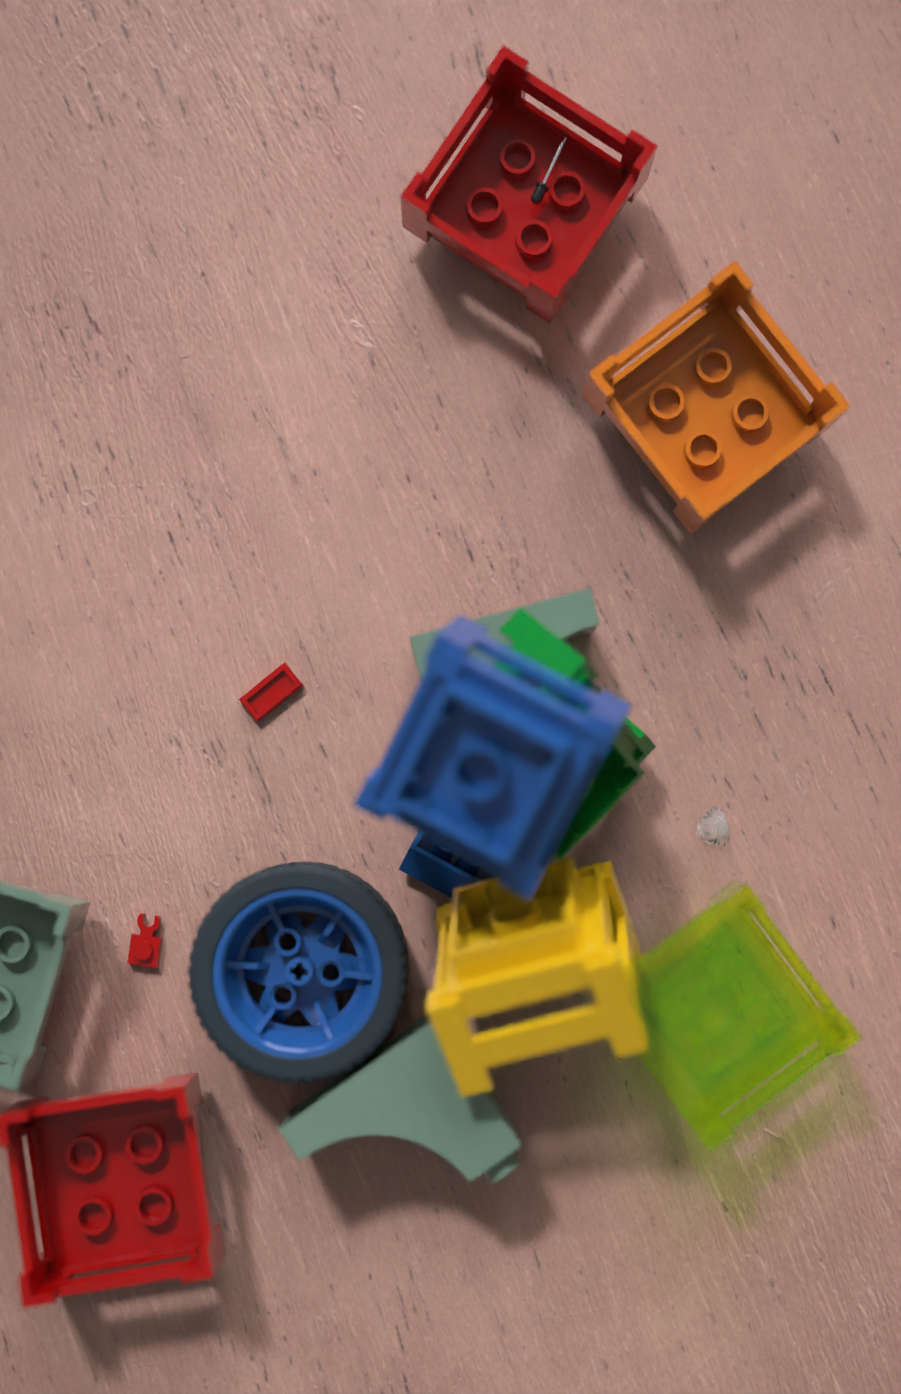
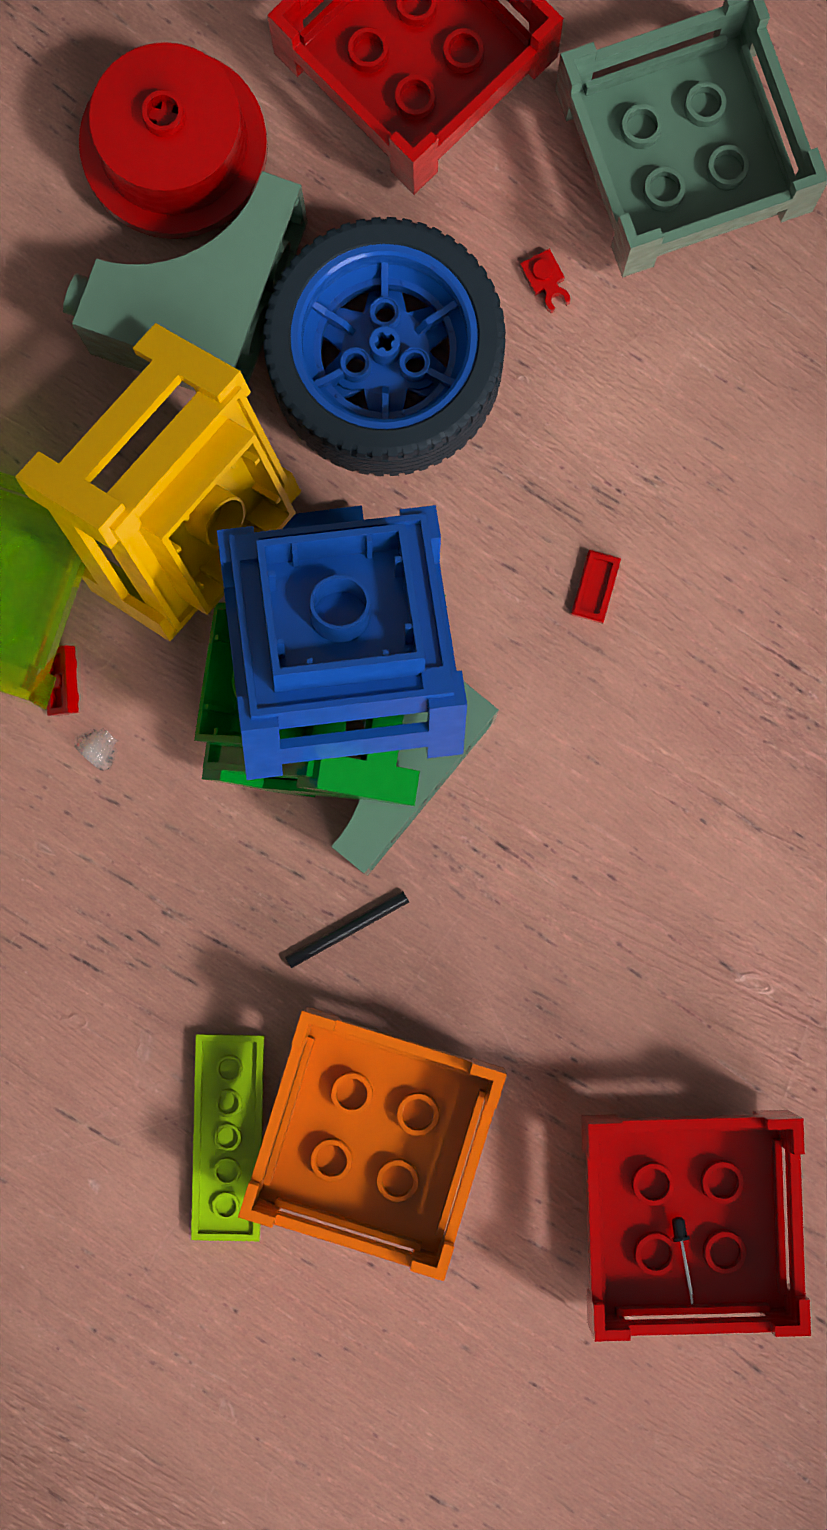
camera: 150 degrees right, 0 degrees up
none -> red plate [44,645,79,716]
none -> red piece [79,42,268,239]
none -> lime plate [191,1034,265,1242]
none -> black bar [285,891,409,968]

